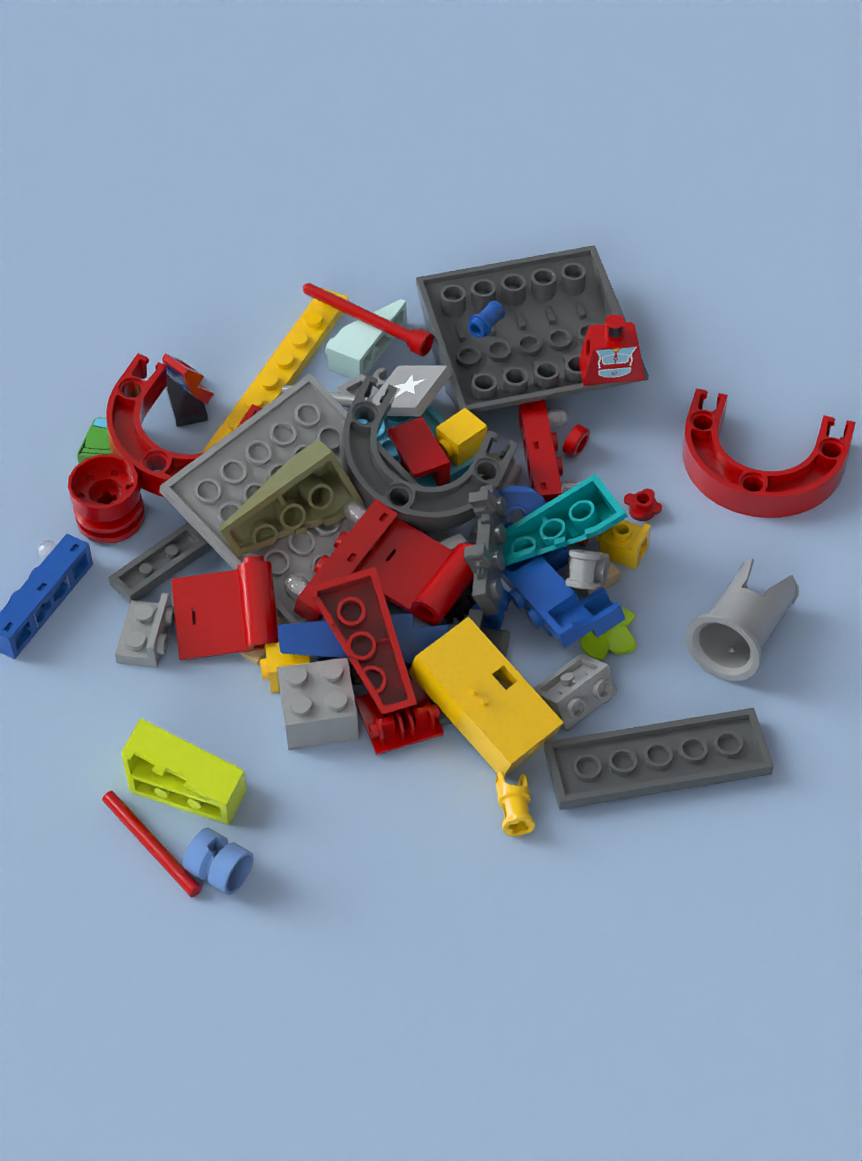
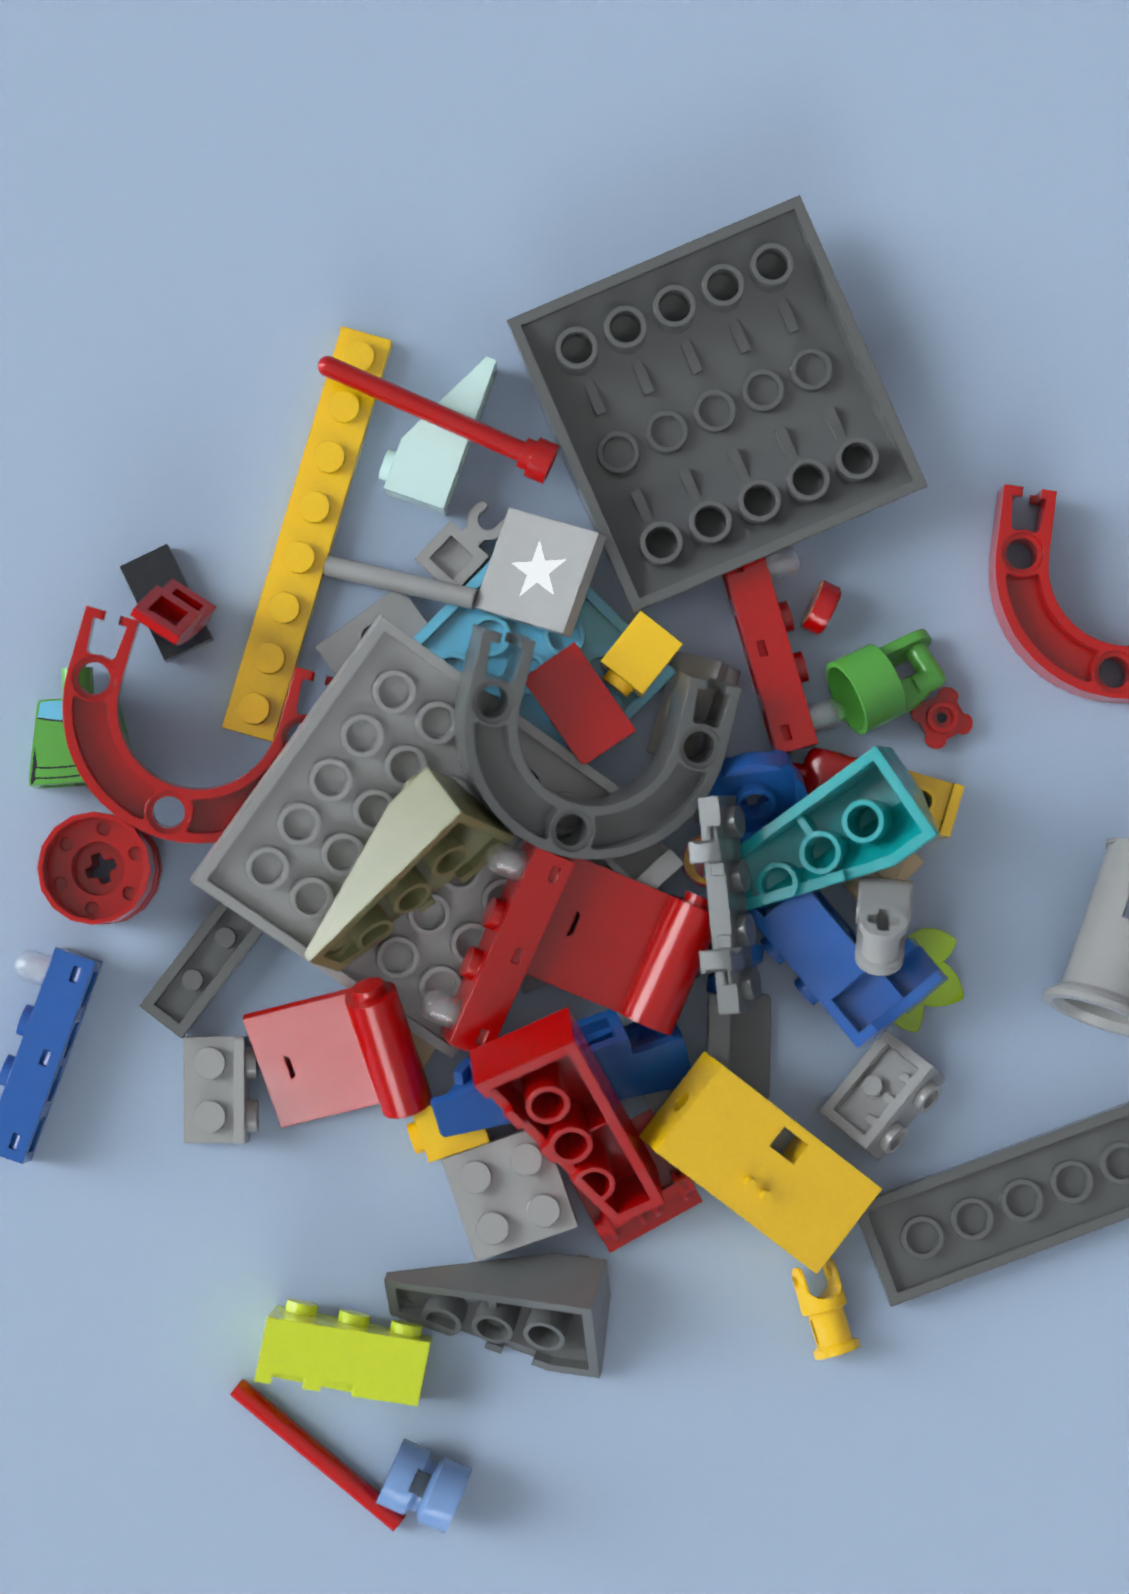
camera: 10 degrees left, 35 degrees up
blue pin [468,301,505,338] -> none
red torso [579,314,644,386] -> none
none -> dark grey wedge [384,1253,611,1378]
none -> bright green piece [826,629,946,735]

